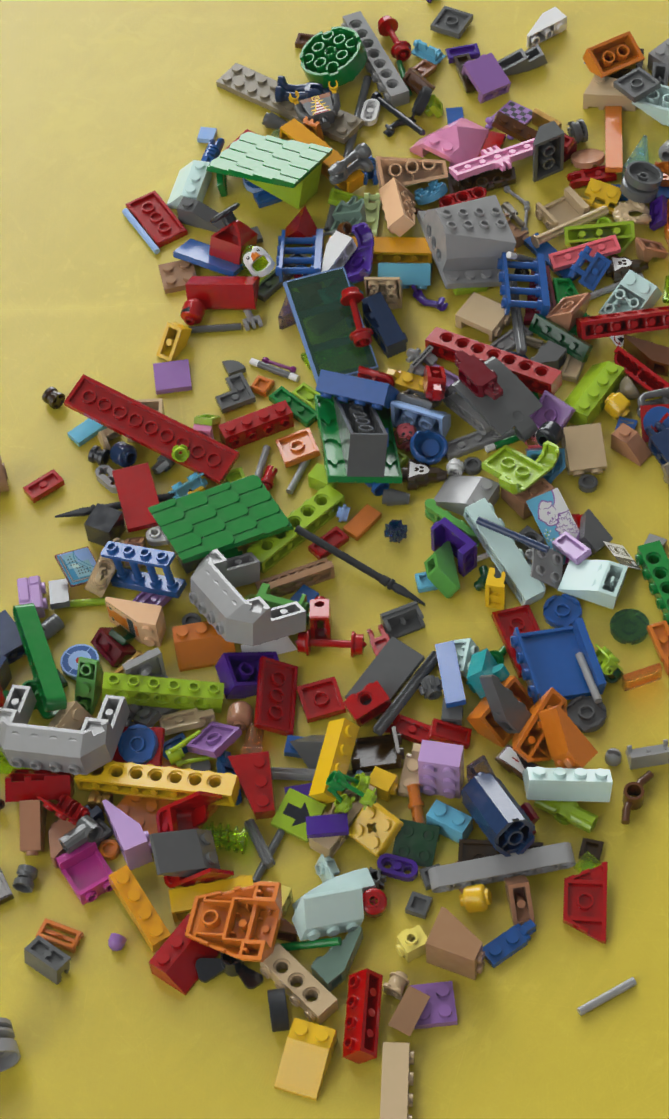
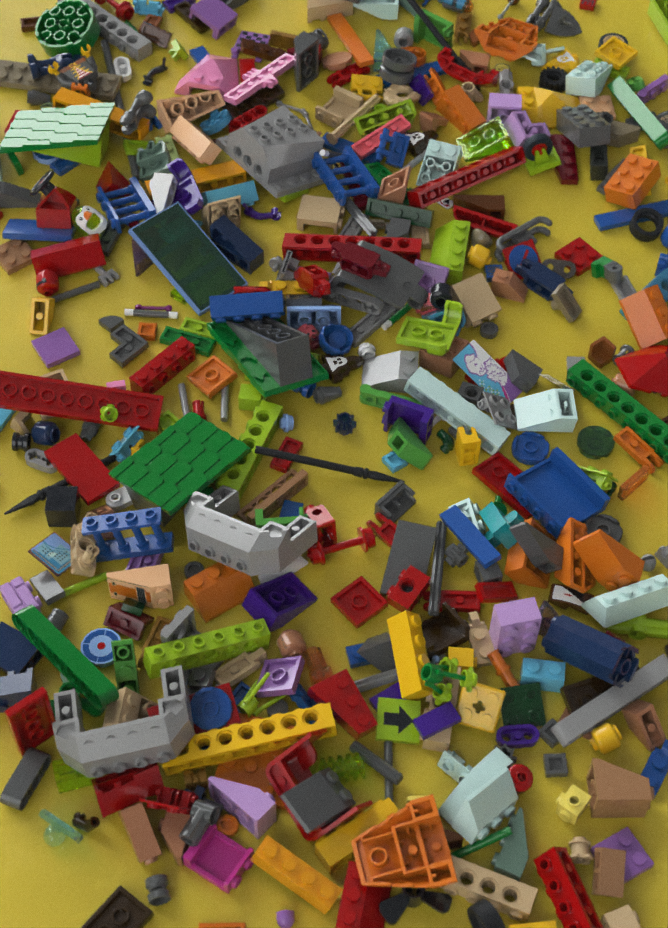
camera: 30 degrees left, 0 degrees up
lime tile [194,414,221,426] -> none
red tile [254,656,298,736] -> none
reddish brown hinge [323,221,352,236] -> none
red piece [340,286,373,347] -> none
orange tile [343,504,382,541] -> none
black bar [371,92,425,136] -> none
black tyre [412,86,432,116] -> none
dark grey tile [463,457,482,476] -> none
dark blue bar [476,516,550,553] -> none
lavender tile [551,531,592,565] -> none
light grey bar [575,652,602,704] -> none

